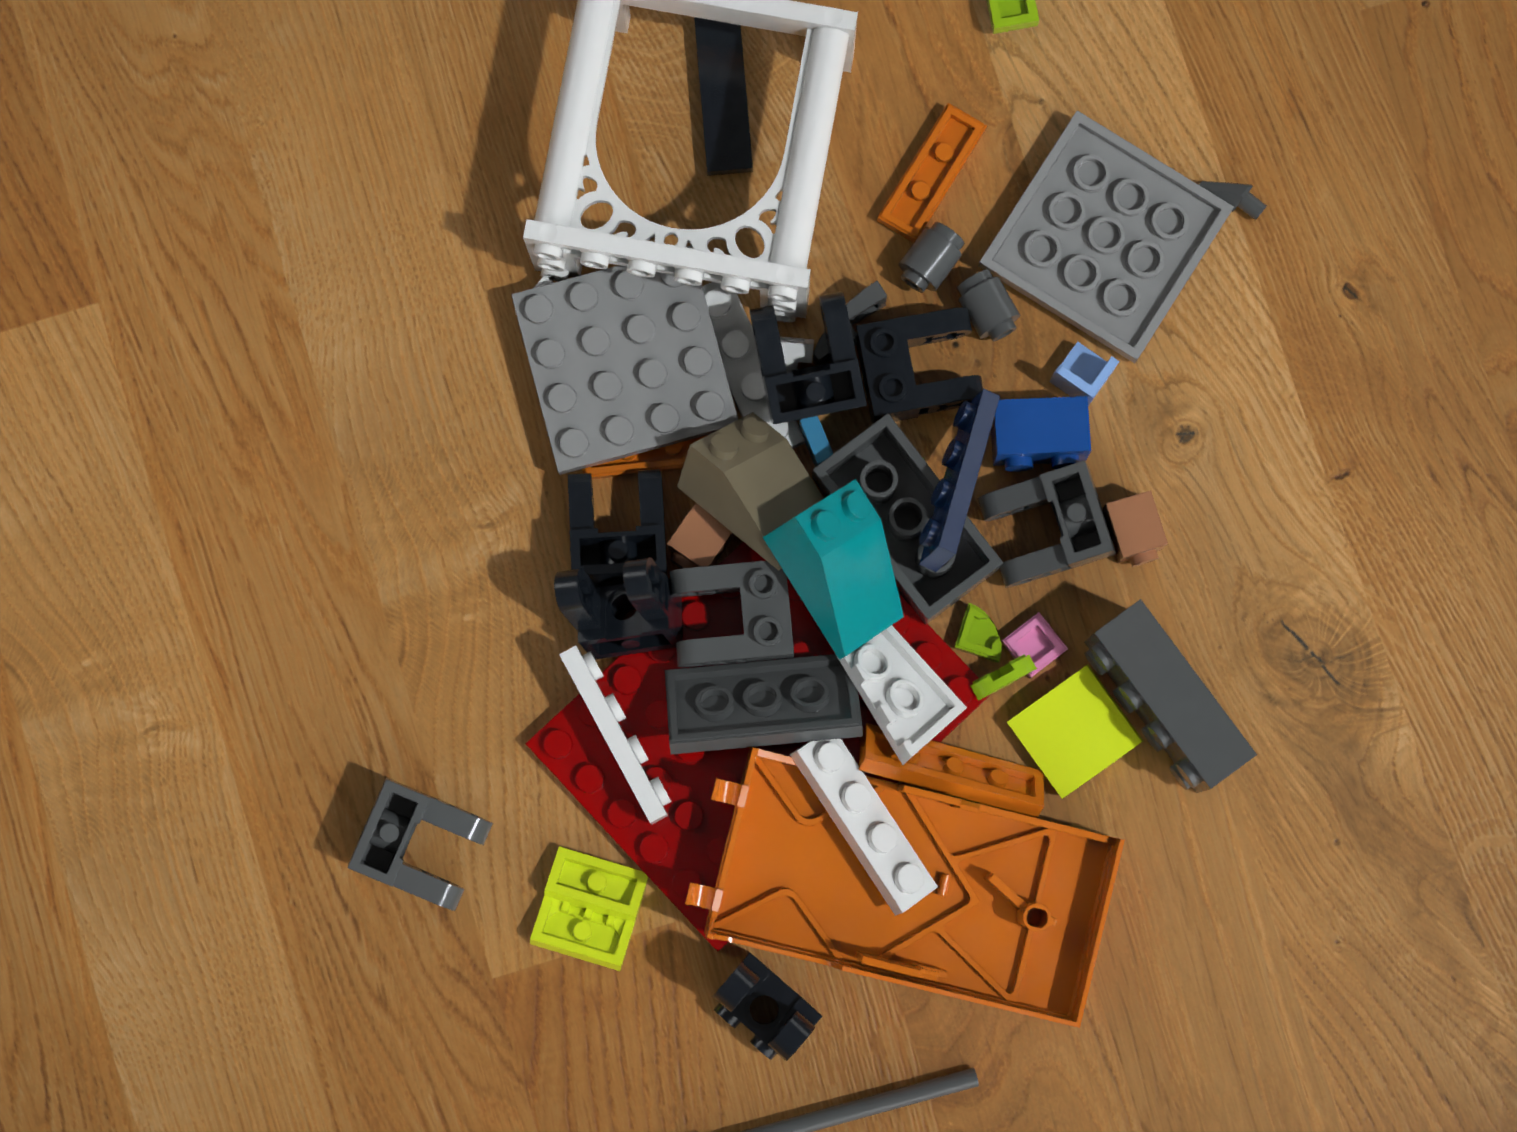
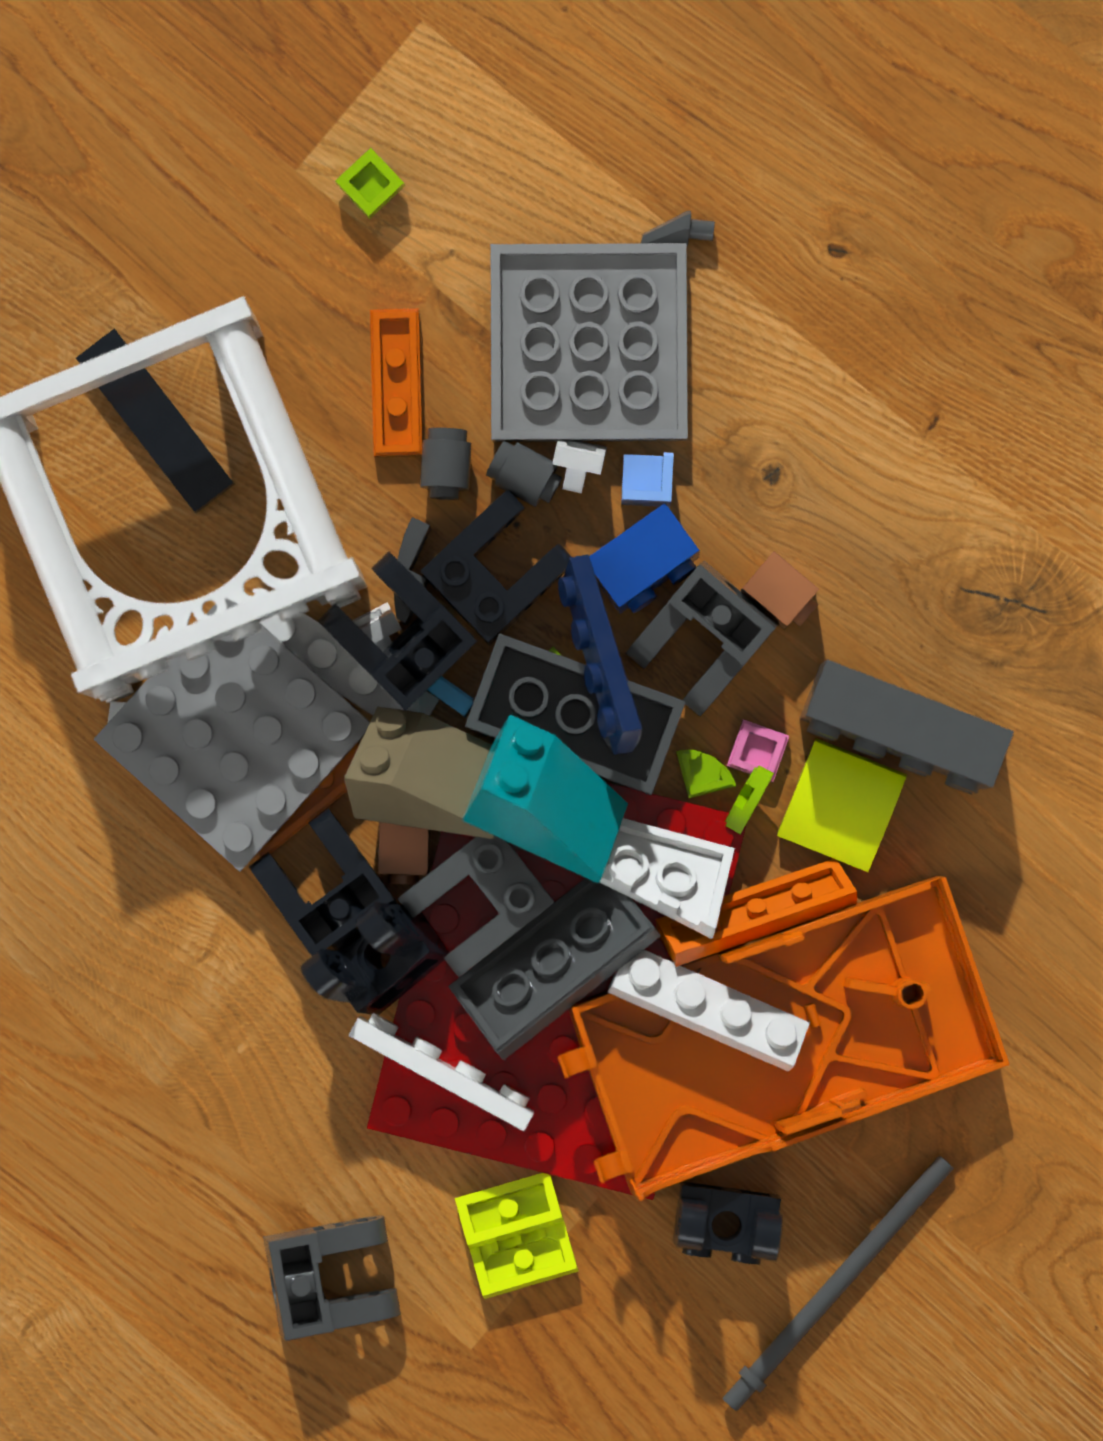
camera: 30 degrees left, 5 degrees up
none -> white tile [552,440,607,494]

